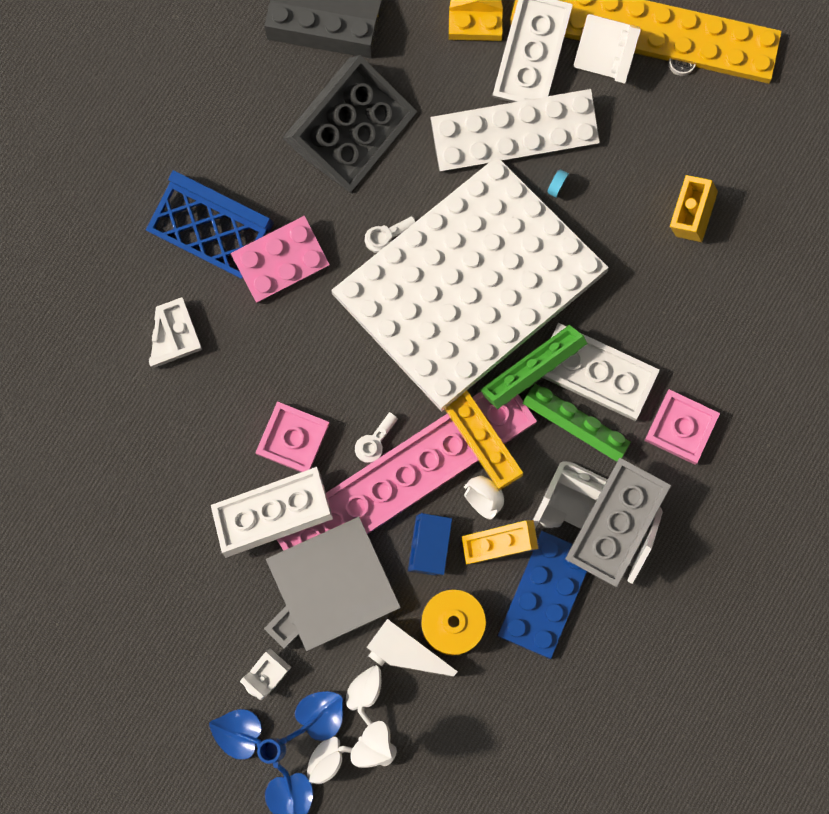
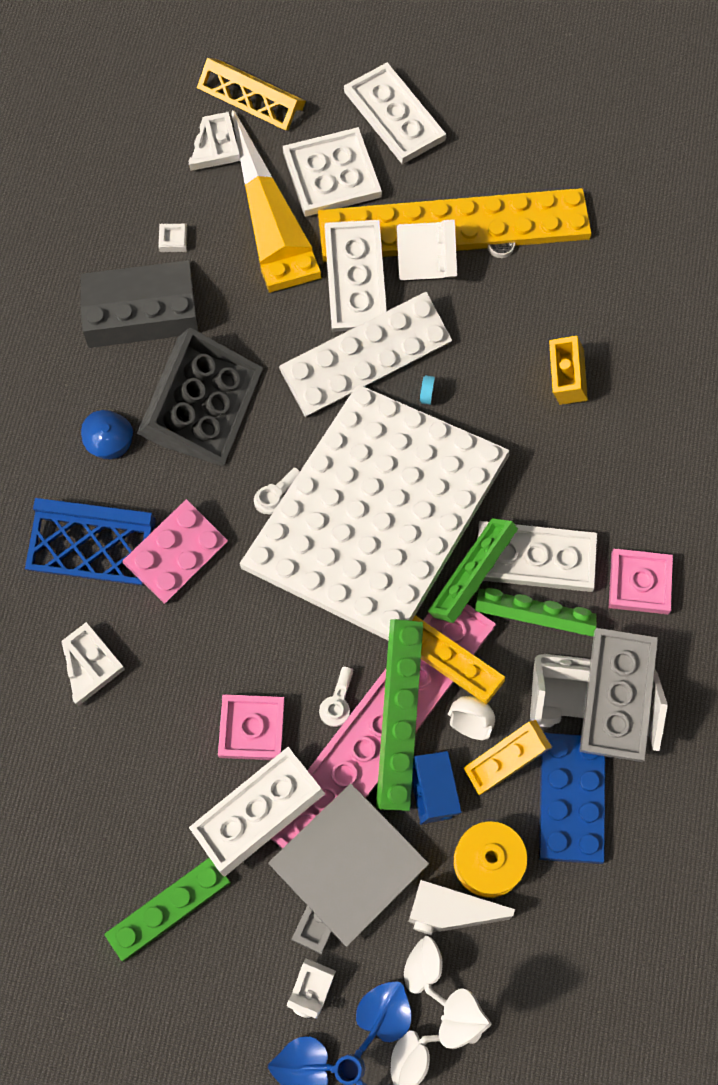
camera: 20 degrees left, 10 degrees down
none -> blue hat [81,410,133,460]
none -> bright green plate [104,857,231,963]
none -> bright green plate [376,619,423,811]

